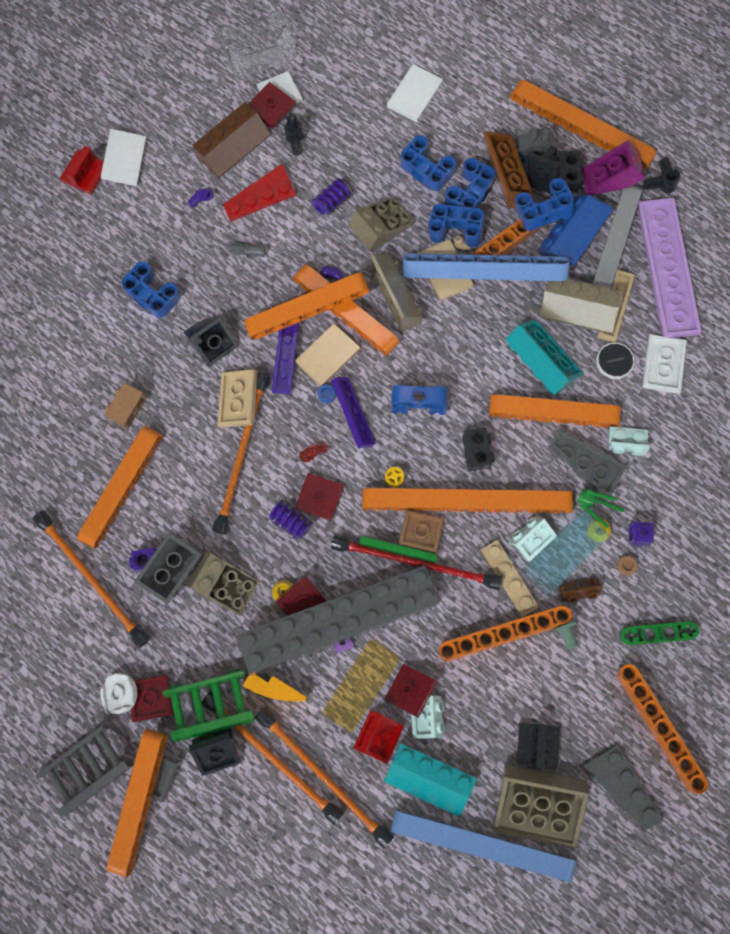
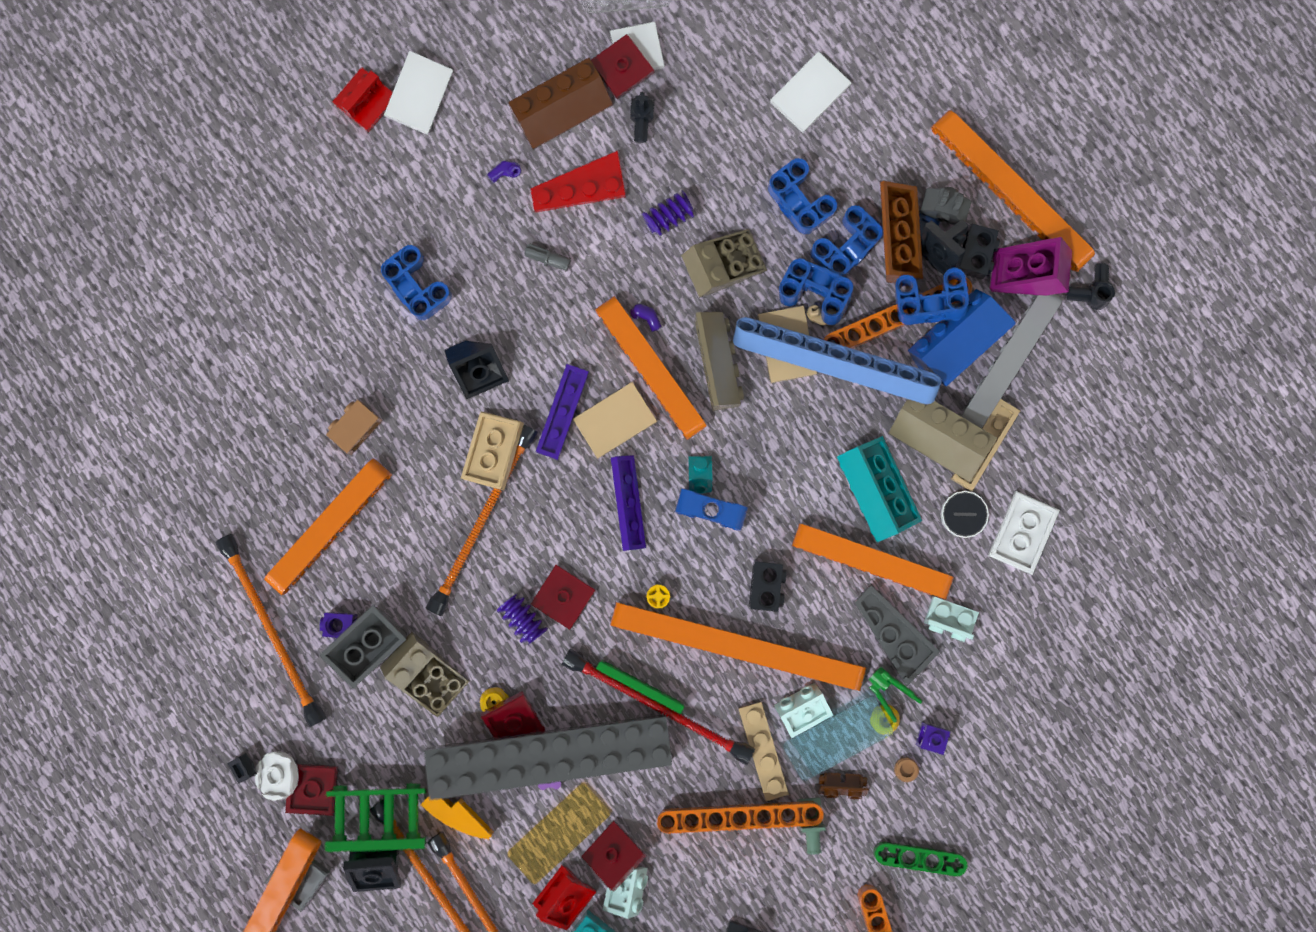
camera: 10 degrees right, 10 degrees up
dark grey fence [36,724,134,817] -> none
orange beam [244,273,370,340] -> none
clear red arm [299,444,327,463] -> none
blue tile [317,384,336,404] -> none
medium nougat plate [398,510,444,554] -> none
lavender plate [637,198,702,338] -> none
none -> black plate [227,753,257,784]
none -> teal bracket [688,456,713,494]

